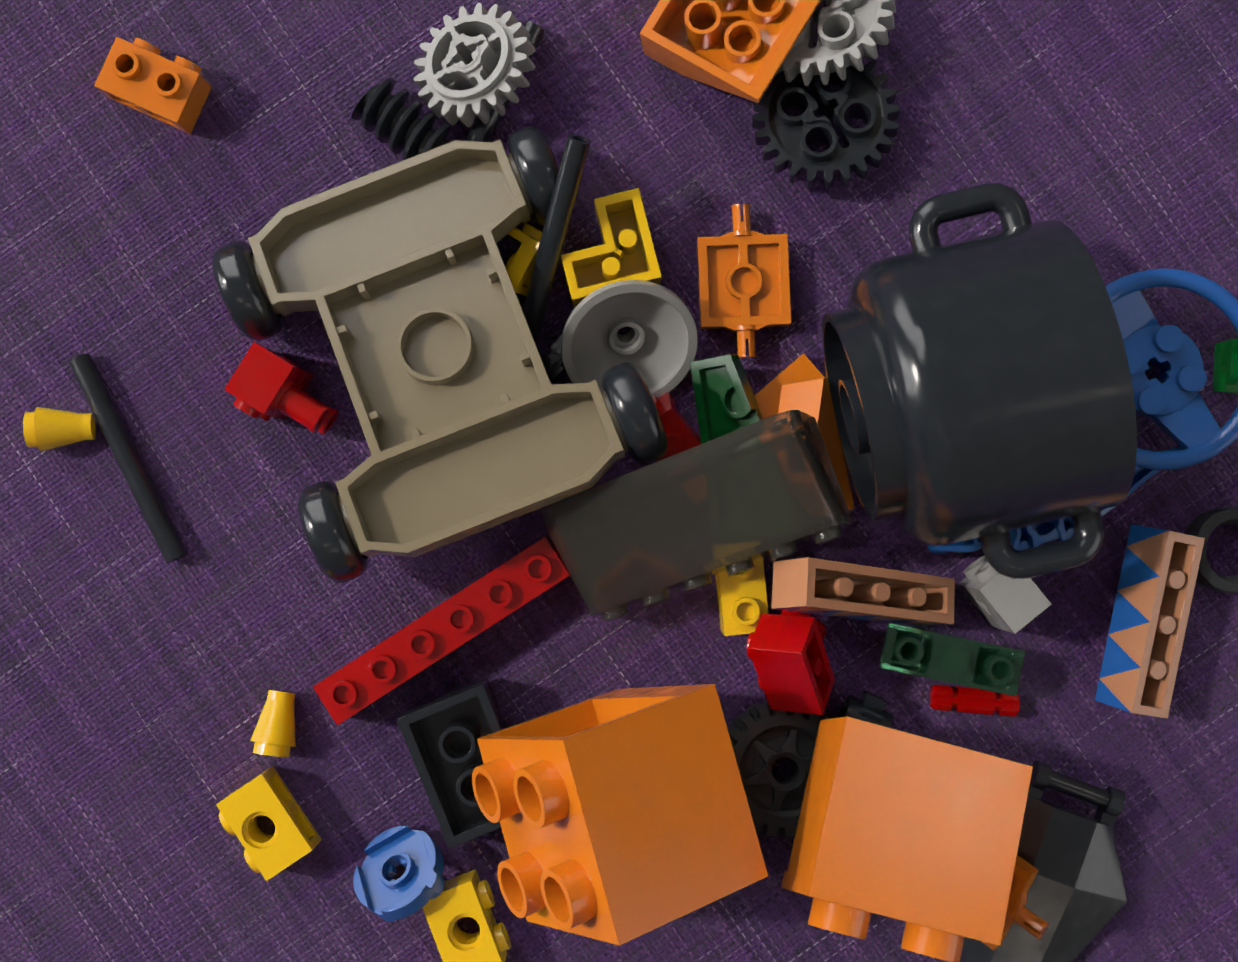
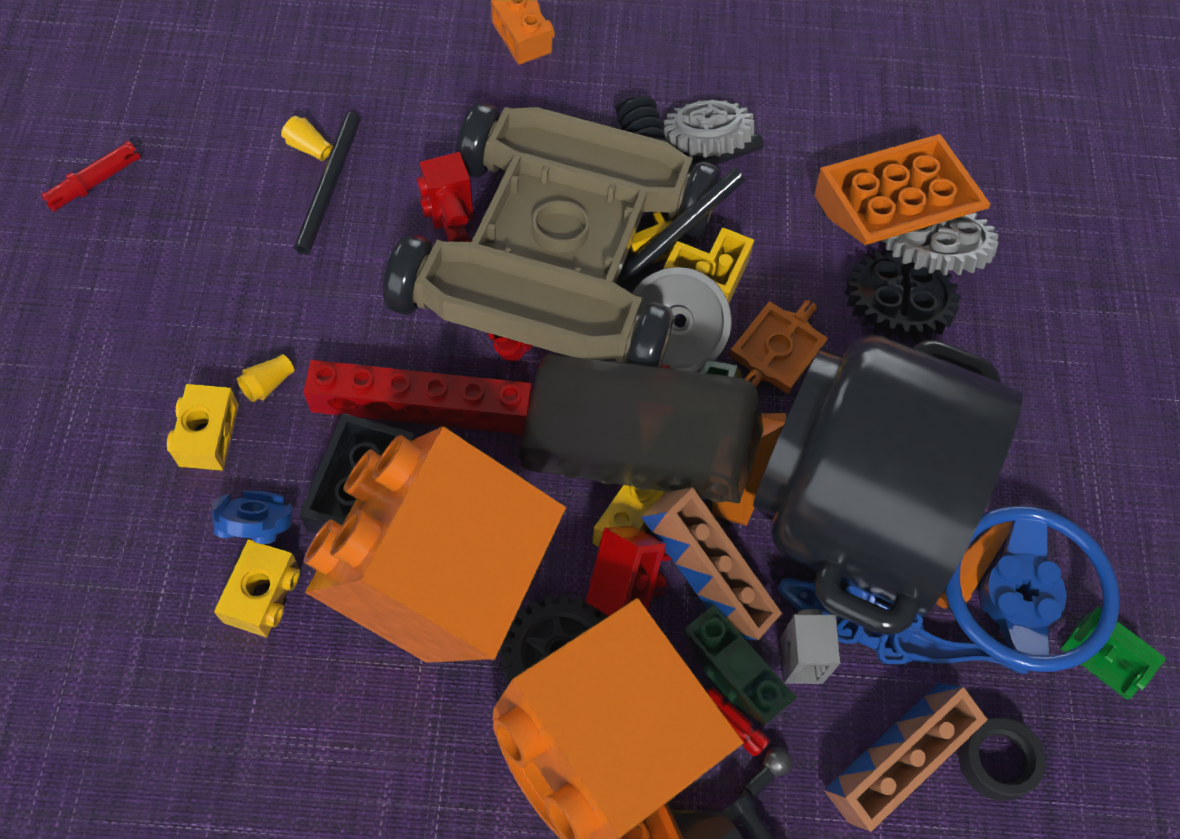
camera: 35 degrees right, 25 degrees down
none -> piece [739,747,792,798]

